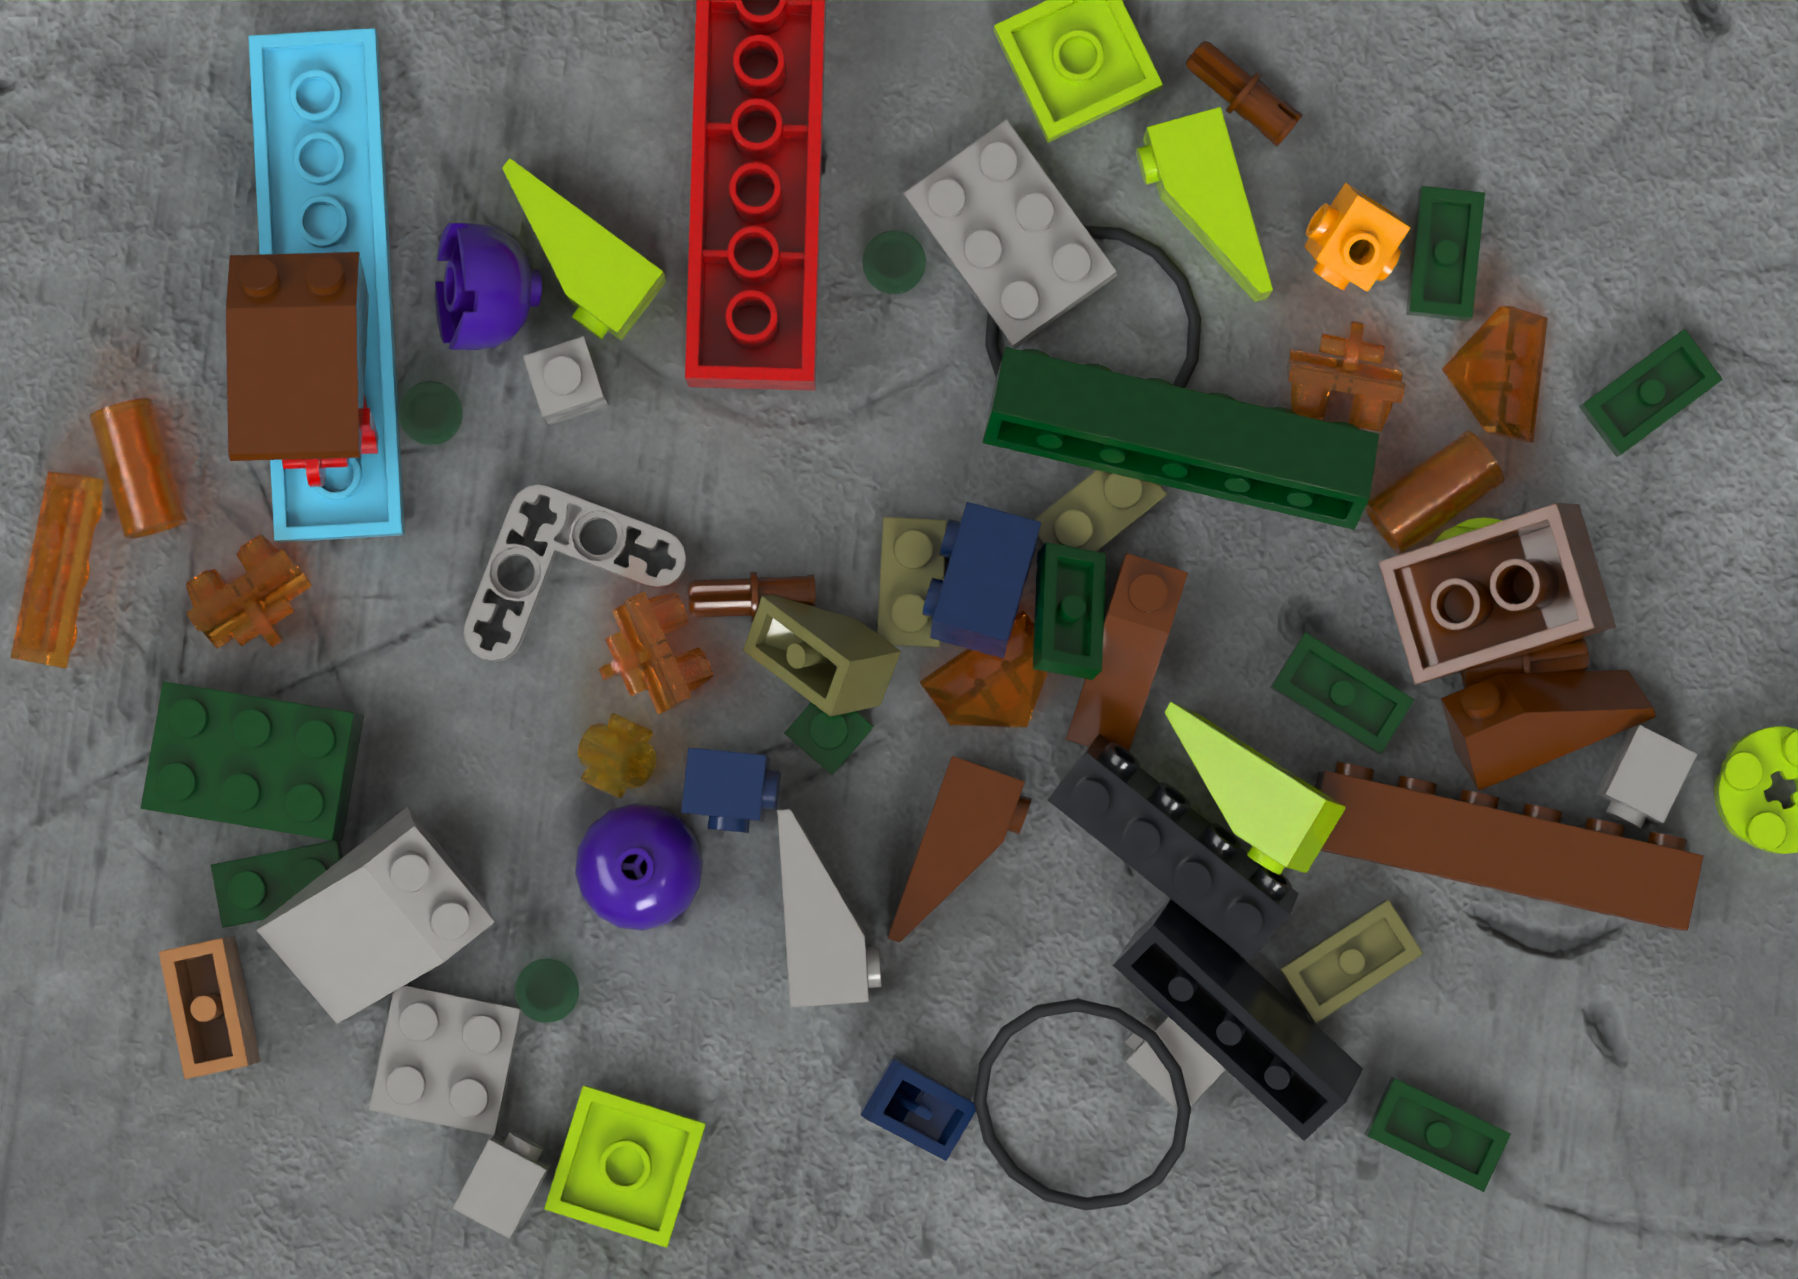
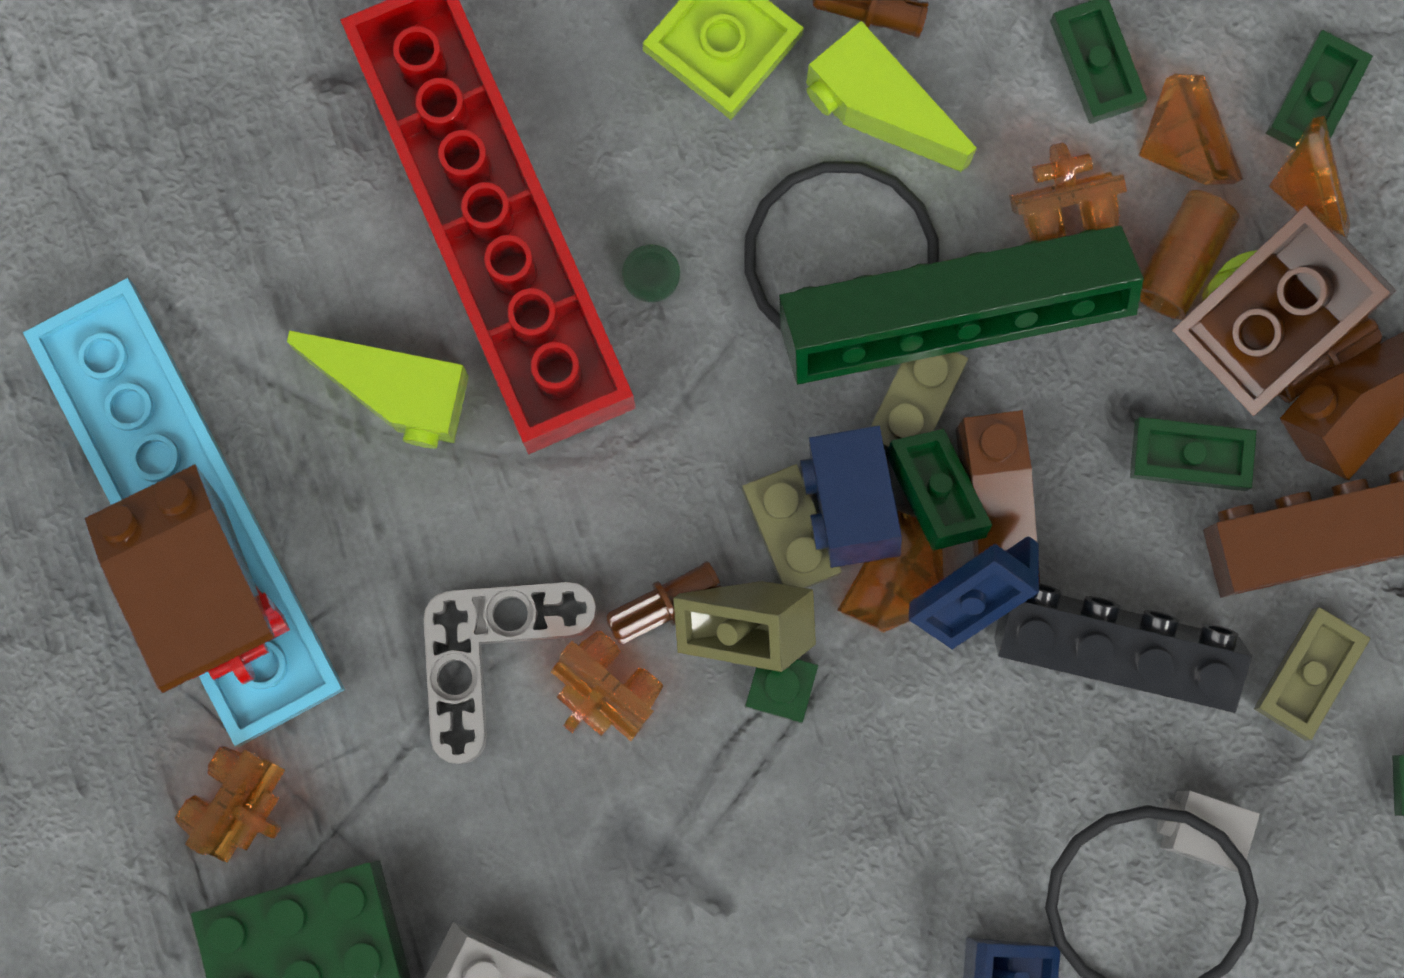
camera: 25 degrees left, 5 degrees down
clear orange plate [10,471,104,669] -> none
clear orange pin [89,398,187,539] -> none
clear green plate [399,381,463,446] -> none
dark purple cylinder [435,223,542,350] -> none
light grey brick [523,336,609,425] -> none
dark purple cylinder [575,803,704,931] -> none
clear yellow gear [577,713,657,798] -> none
dark blue brick [681,747,781,833] -> none
light grey slope [777,809,882,1007] -> none
reddish brown slope [887,756,1032,943] -> none
light grey plate [903,119,1118,349] -> none
black brick [1113,898,1363,1141] -> none
lime slope [1164,702,1346,875] -> none
light orange brick [1304,182,1410,292] -> none
none -> dark blue panel [908,536,1039,649]
none -> clear orange slope [1269,116,1351,239]

